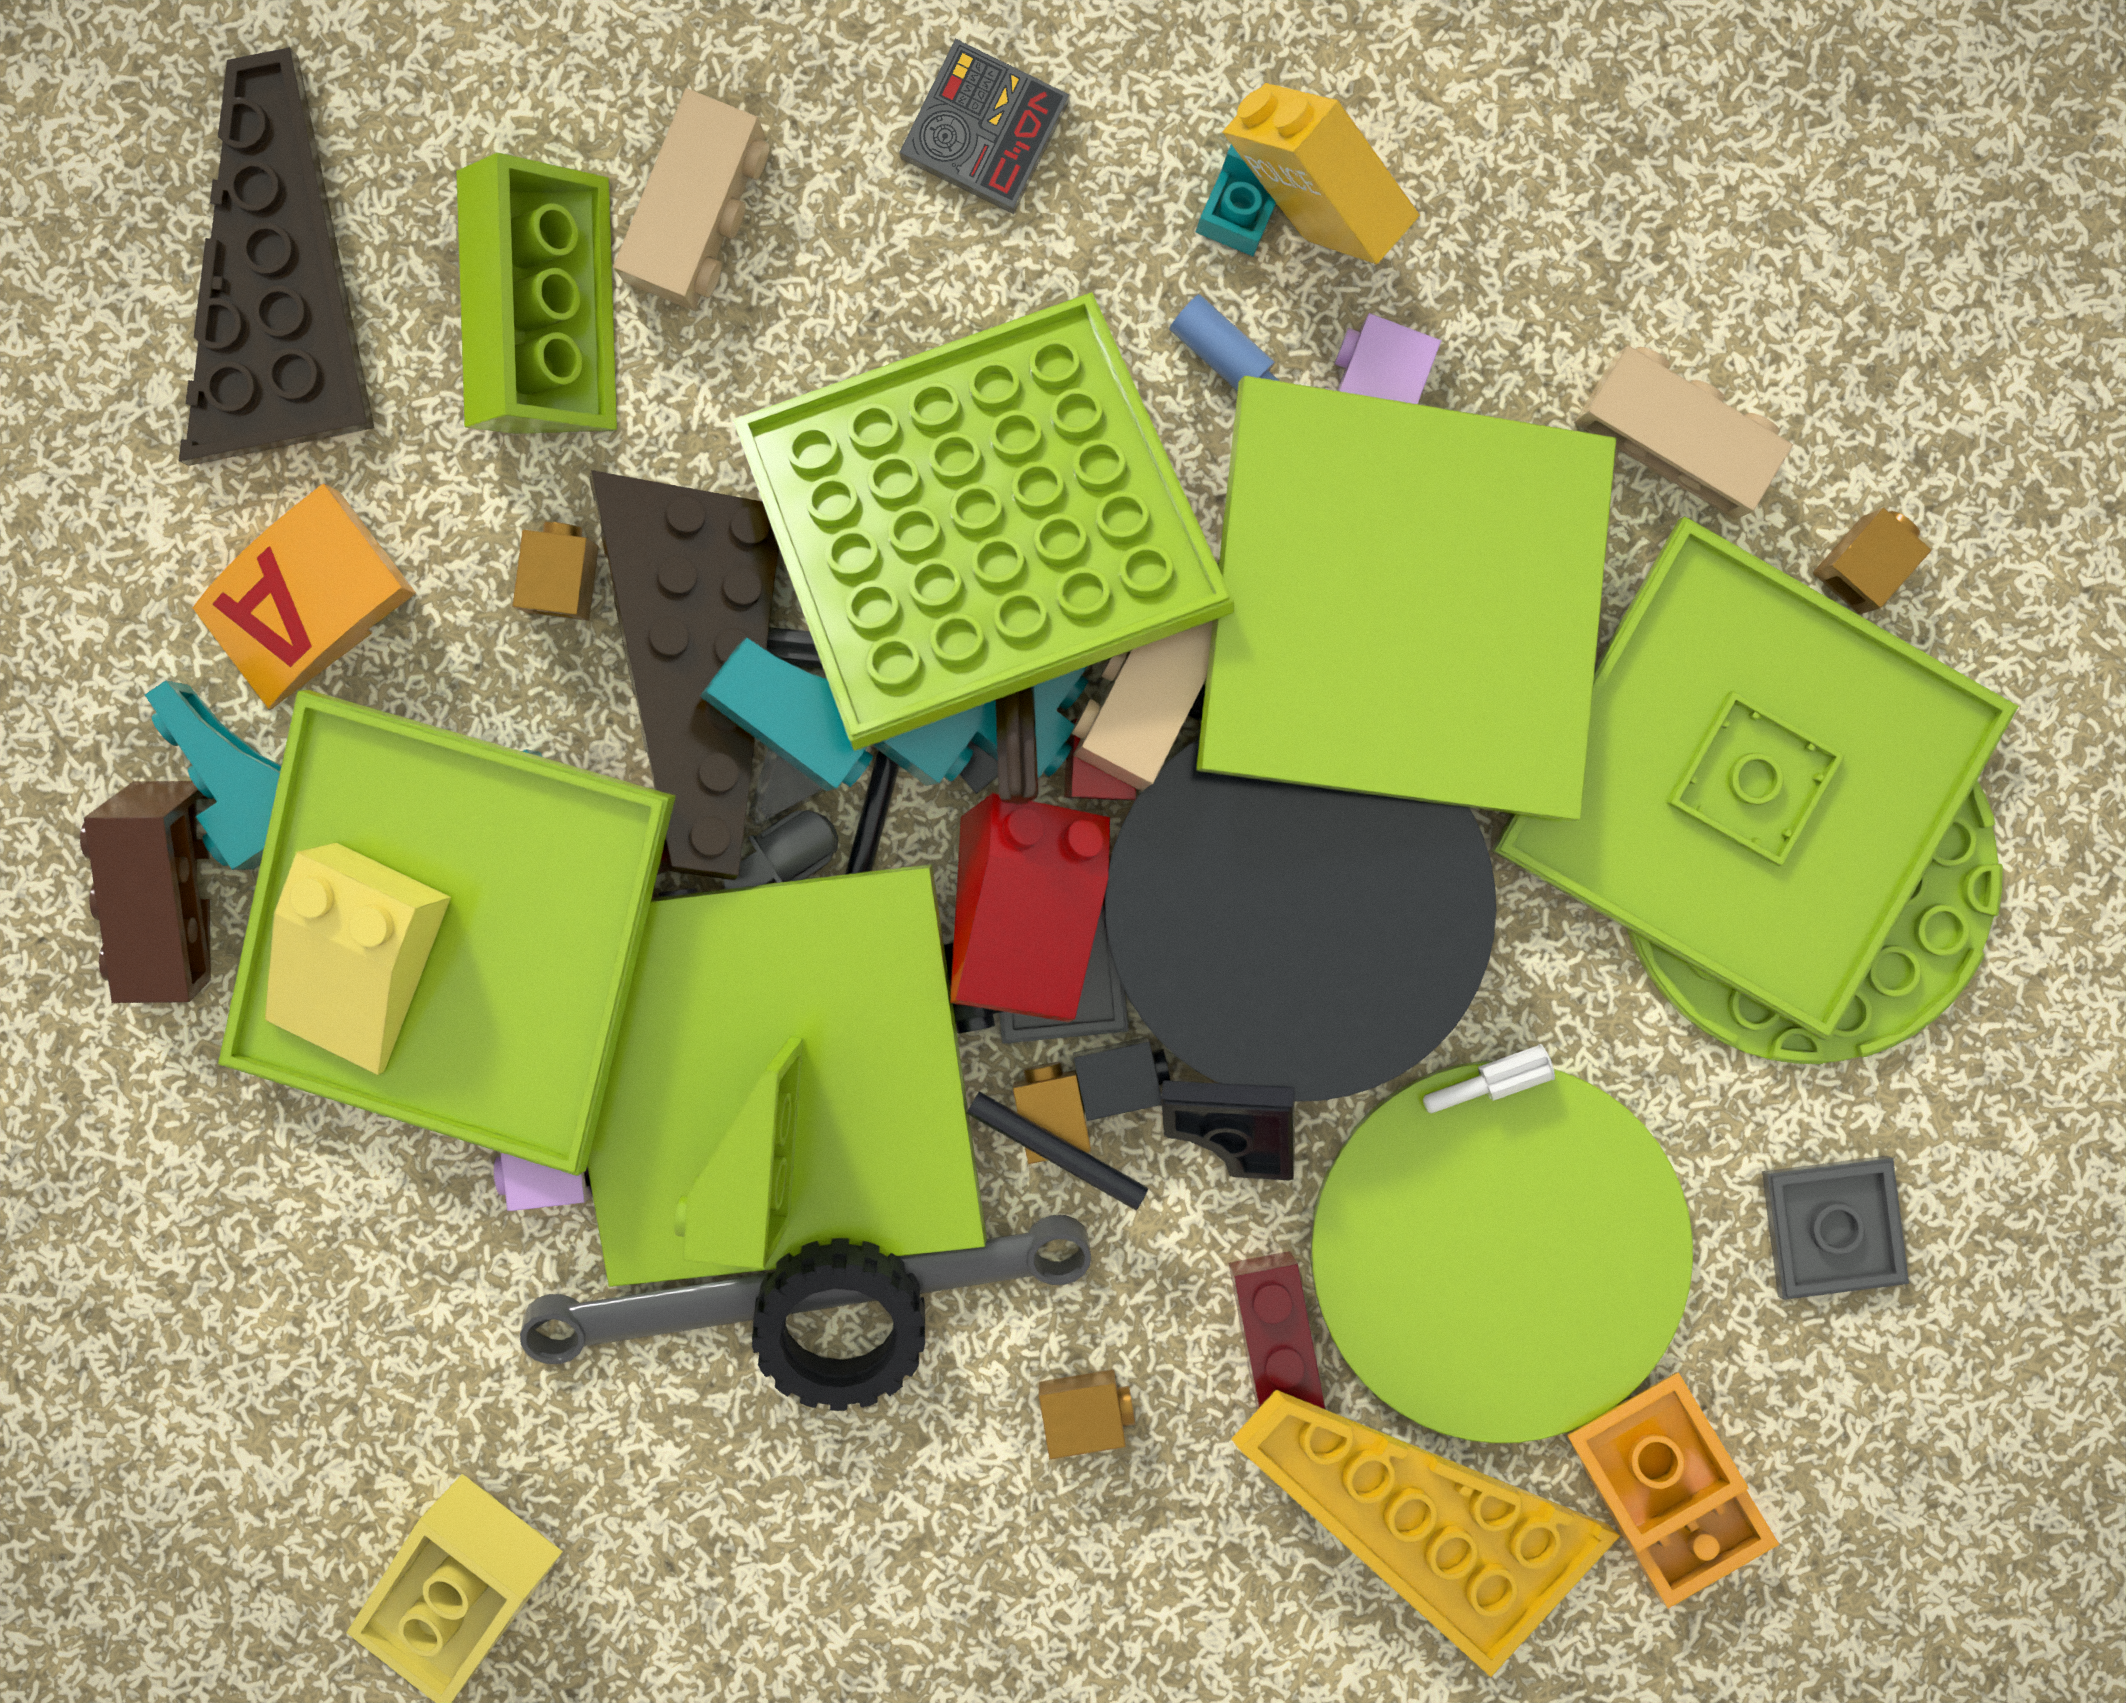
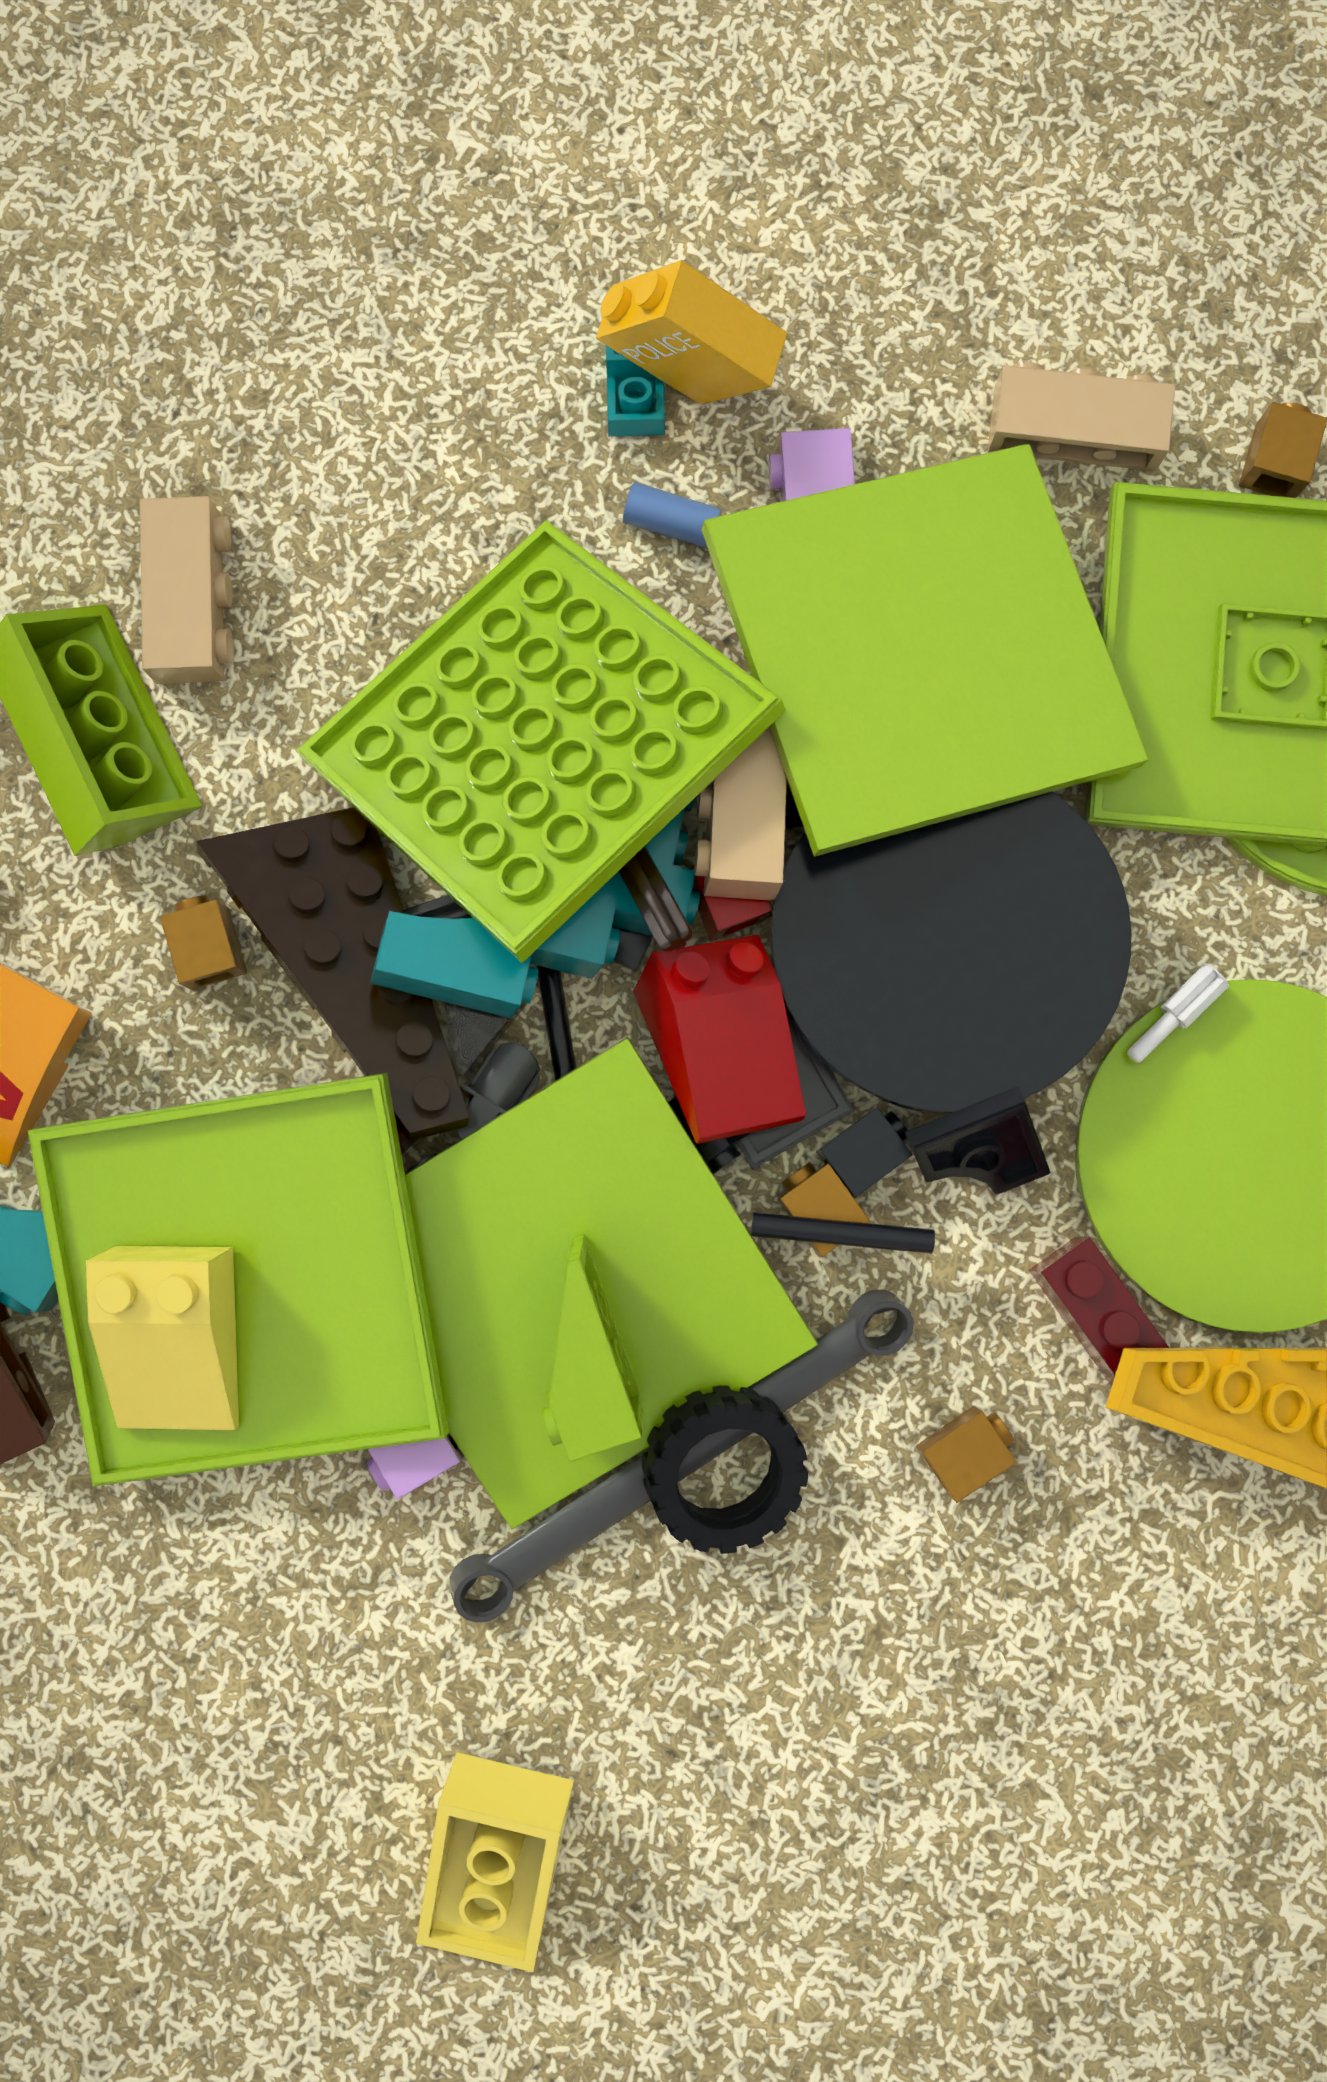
camera: 25 degrees left, 5 degrees down
tile [899,38,1070,214] -> none

